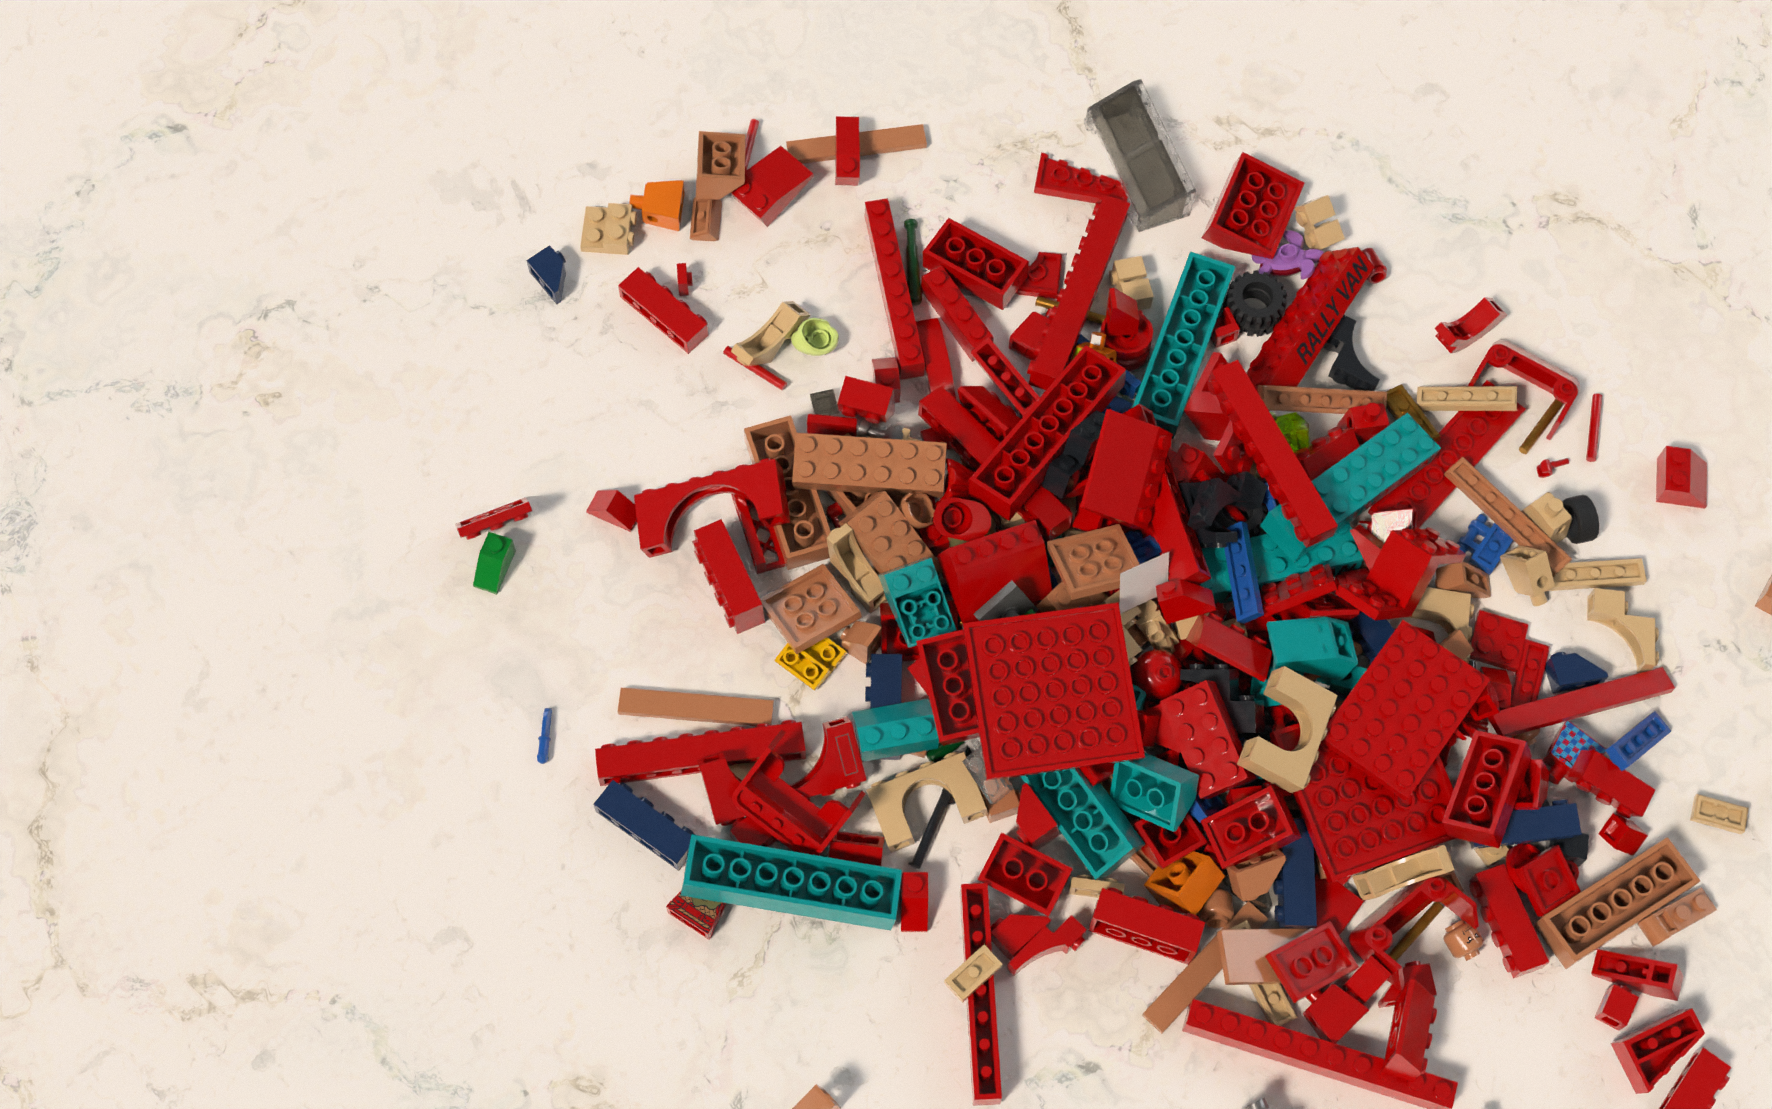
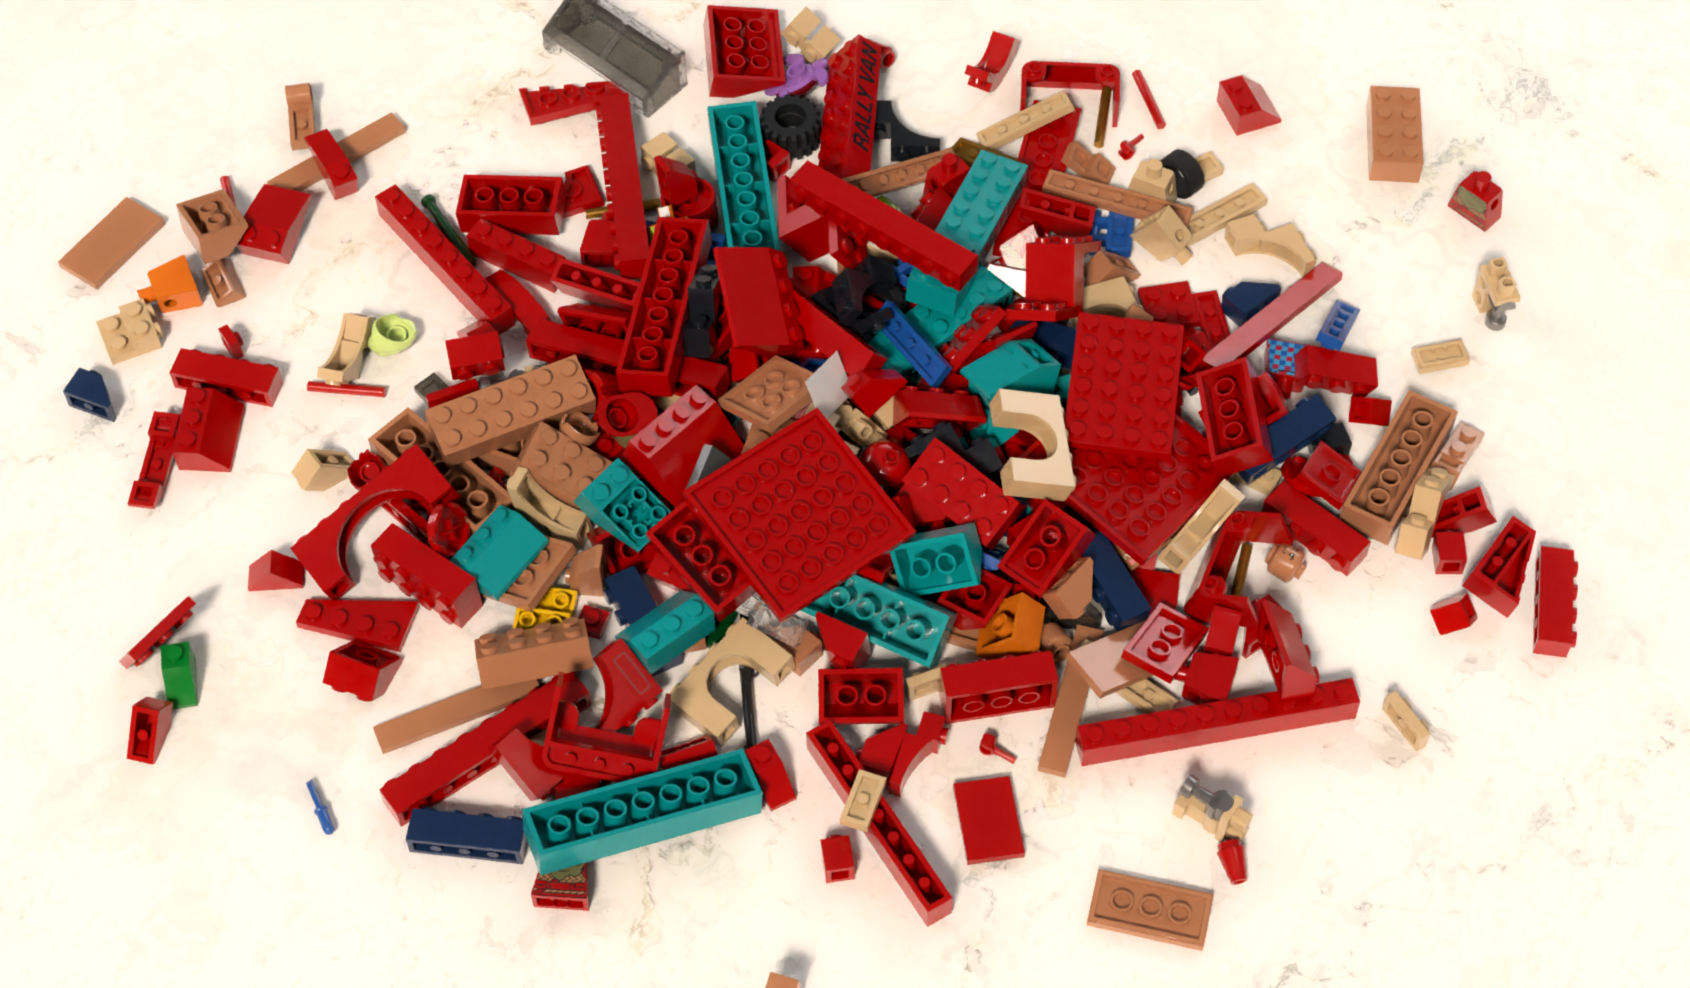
camera: 25 degrees left, 10 degrees down
none -> nougat tile [58,197,165,289]
none -> red slope [126,697,173,765]
none -> red slope [127,411,180,509]
none -> red slope [172,387,245,472]
none -> nougat plate [285,83,316,151]
none -> tan slope [291,449,353,491]
none -> red wing [296,599,420,653]
none -> red slope [322,640,403,702]
none -> red hair [347,449,387,491]
none -> red tile [427,502,470,557]
none -> teal slope [450,505,549,601]
none -> nougat brick [474,617,594,690]
none -> red plate [578,604,611,640]
none -> red brick [820,834,855,883]
none -> red tile [953,776,1025,865]
none -> red hand [979,733,1017,764]
none -> red slope [1018,187,1096,237]
none -> nougat slope [1061,140,1116,185]
none -> tan plate [1195,151,1224,182]
none -> tan arch [1395,467,1455,560]
none -> red panel [1430,593,1478,635]

